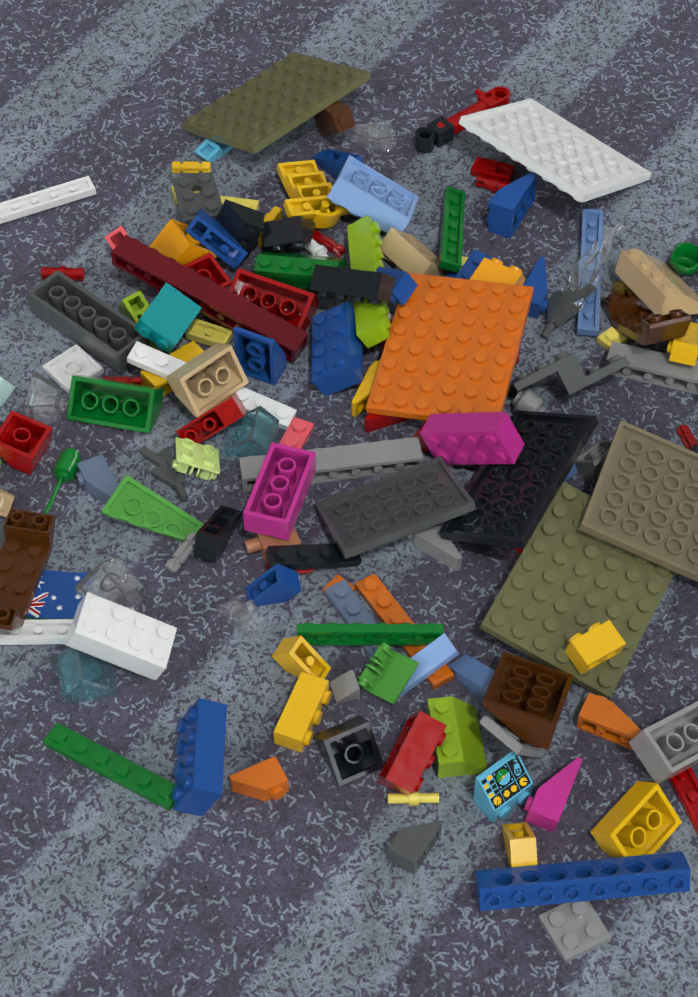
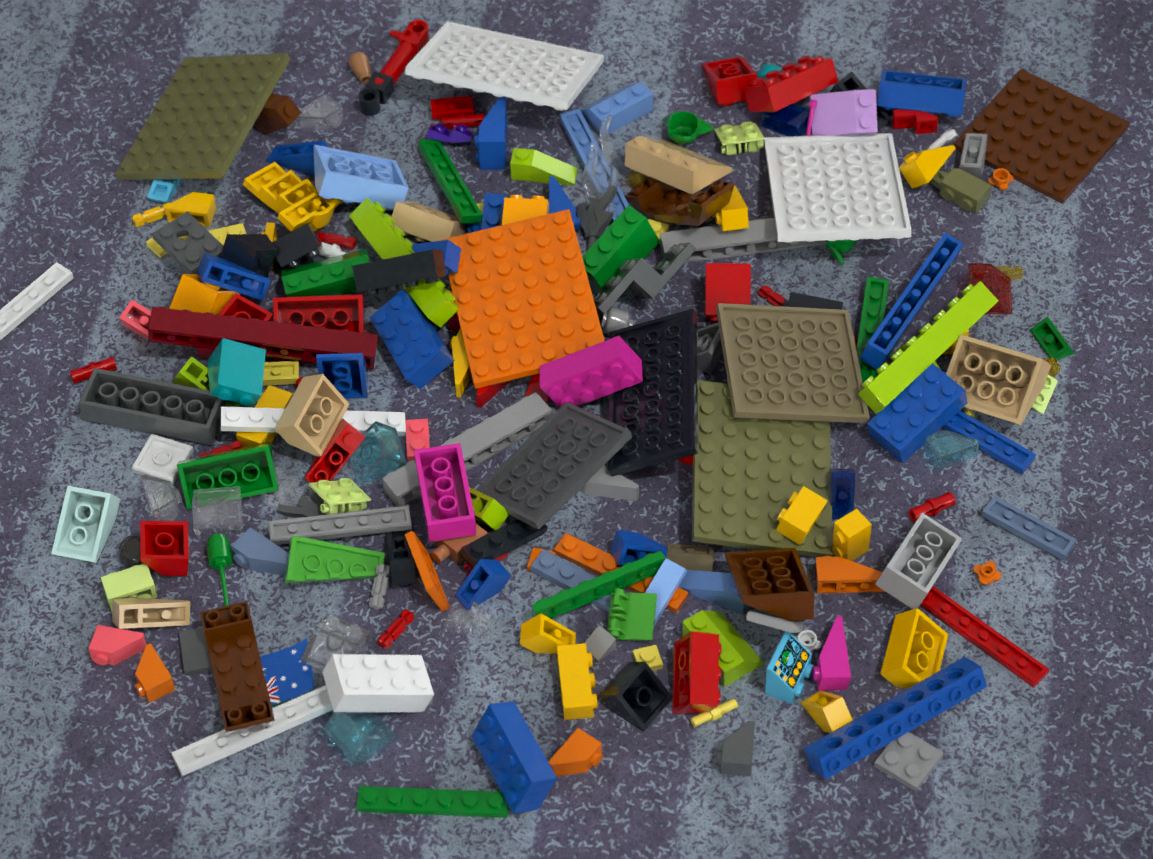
camera: 25 degrees left, 0 degrees up
none -> yellow slope [165,192,216,227]
none -> clear slope [192,486,243,536]
none -> light grey tile [268,505,412,545]
none -> medium nougat cone [349,52,371,84]
none -> red axle [377,609,414,650]
none -> orange tile [405,531,450,611]
none -> dark purple slope [426,124,474,143]
none -> lime slope [469,487,509,531]
none -> lime slope [510,148,578,186]
none -> medium blue slope [580,82,654,137]
none -> green slope [582,205,660,294]
none -> blue slope [610,530,668,565]
none -> light yellow plate [633,645,663,671]
none -> dark tan slope [665,543,715,572]
none -> red slope [705,263,751,324]
none -> white plate [794,630,821,652]
none -> clear blue slope [830,468,855,519]
none -> yellow brick [832,509,872,561]

